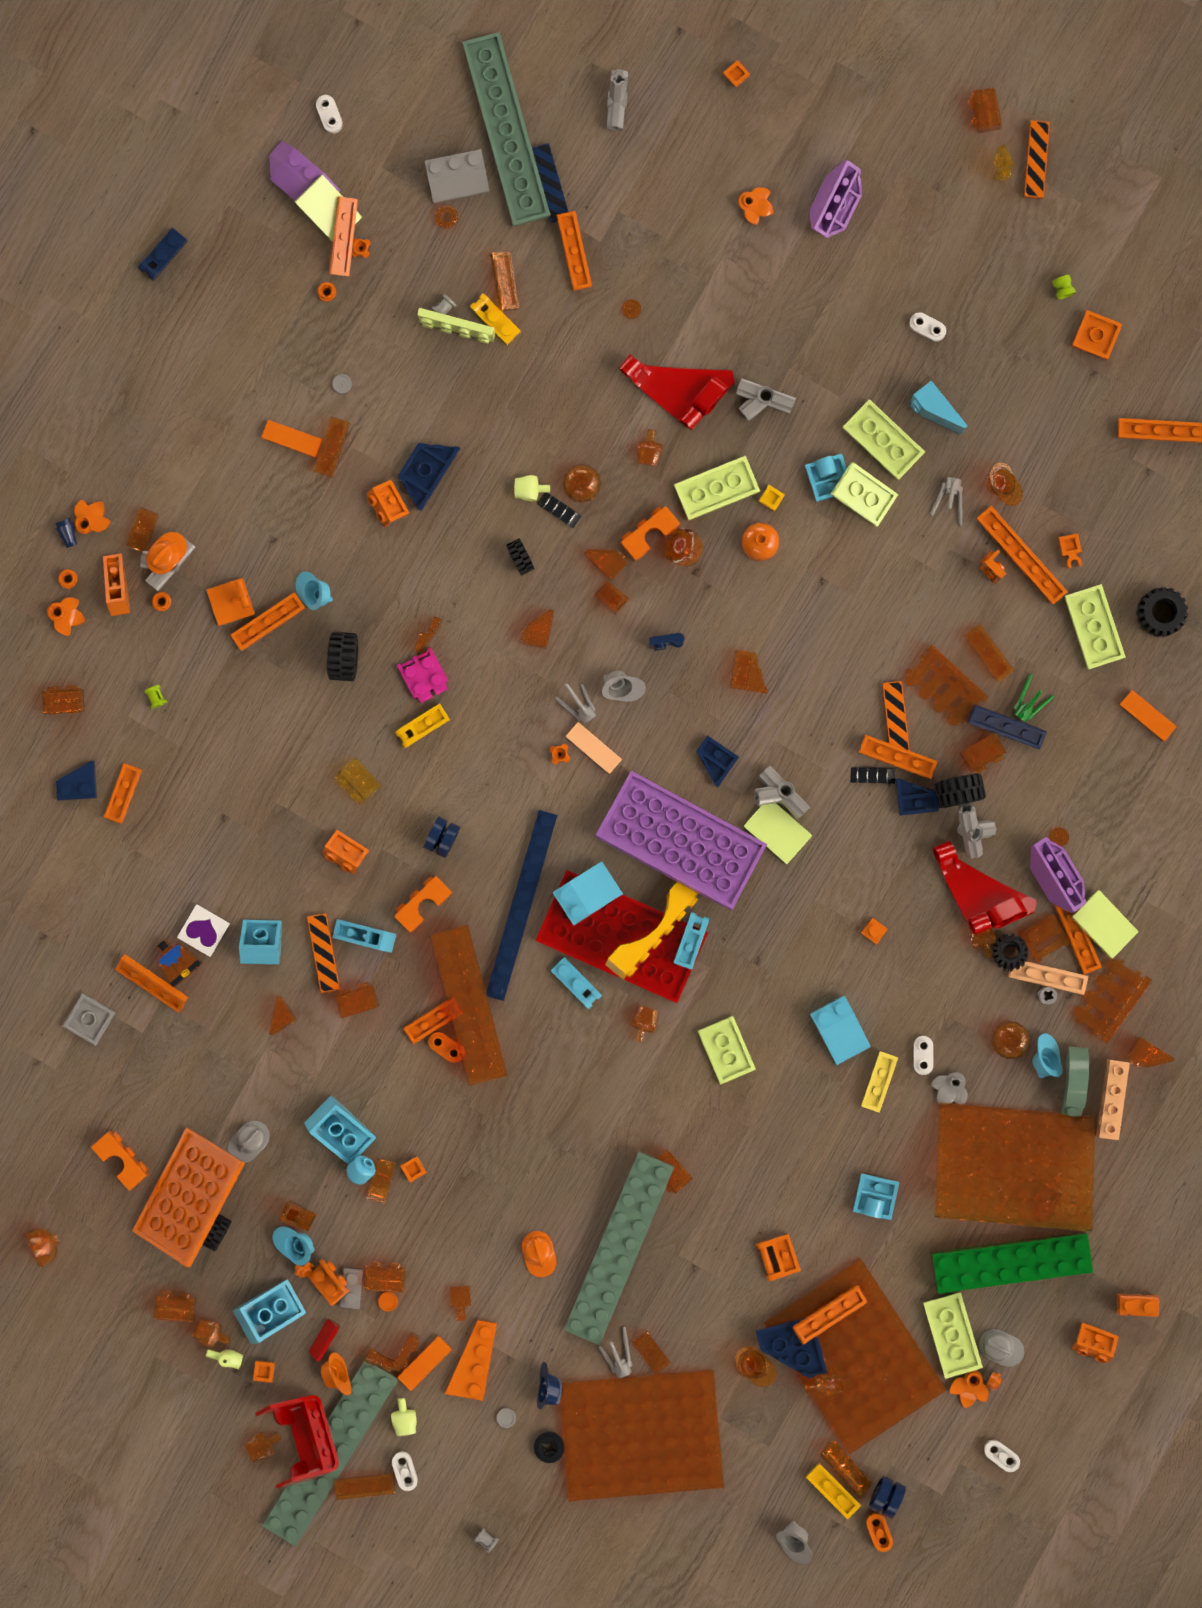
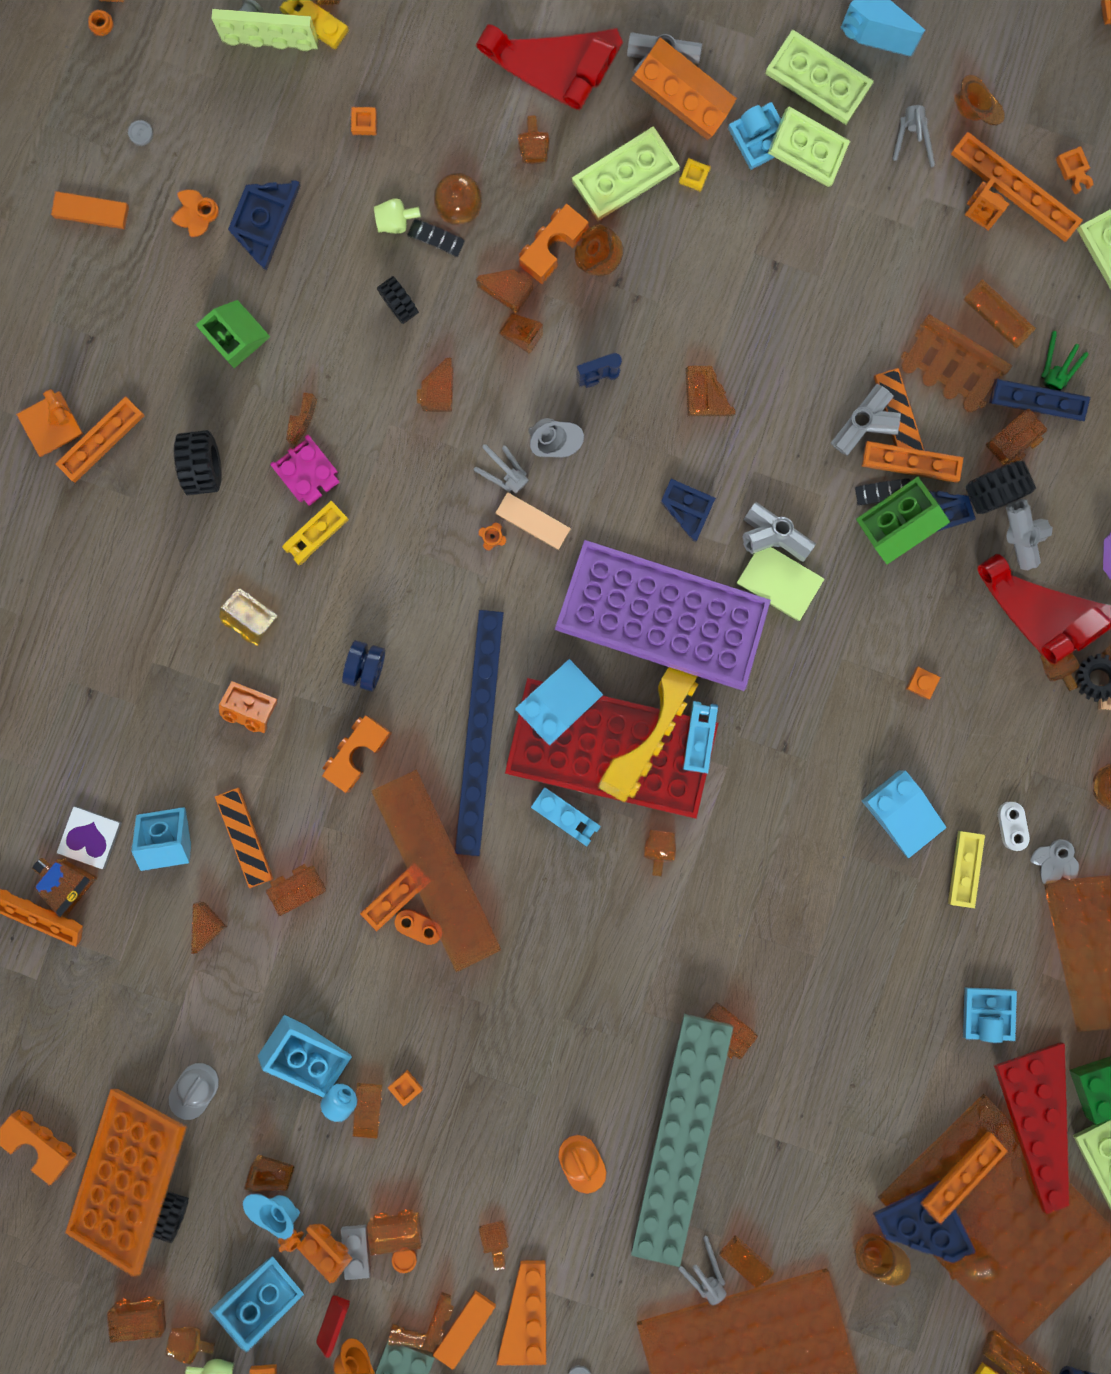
camera: 15 degrees left, 0 degrees up
medium azure piece [295,571,333,610] -> none
clear orange plate [314,416,350,478] -> none
medium azure slope [332,919,396,953] -> none
orange bracket [367,480,409,527] -> none
dark blue piece [537,1362,563,1409] -> none
yellowish green tile [698,1016,756,1085] -> none
orange cylinder [741,523,780,561] -> none
orange plate [755,1233,801,1281] -> none
none -> orange plate [171,190,219,237]
none -> bright green slope [196,300,270,369]
none -> orange plate [351,107,377,135]
none -> orange slope [631,37,737,140]
none -> light grey piece [831,384,901,456]
none -> bright green slope [856,477,950,564]
none -> red wing [994,1042,1069,1214]

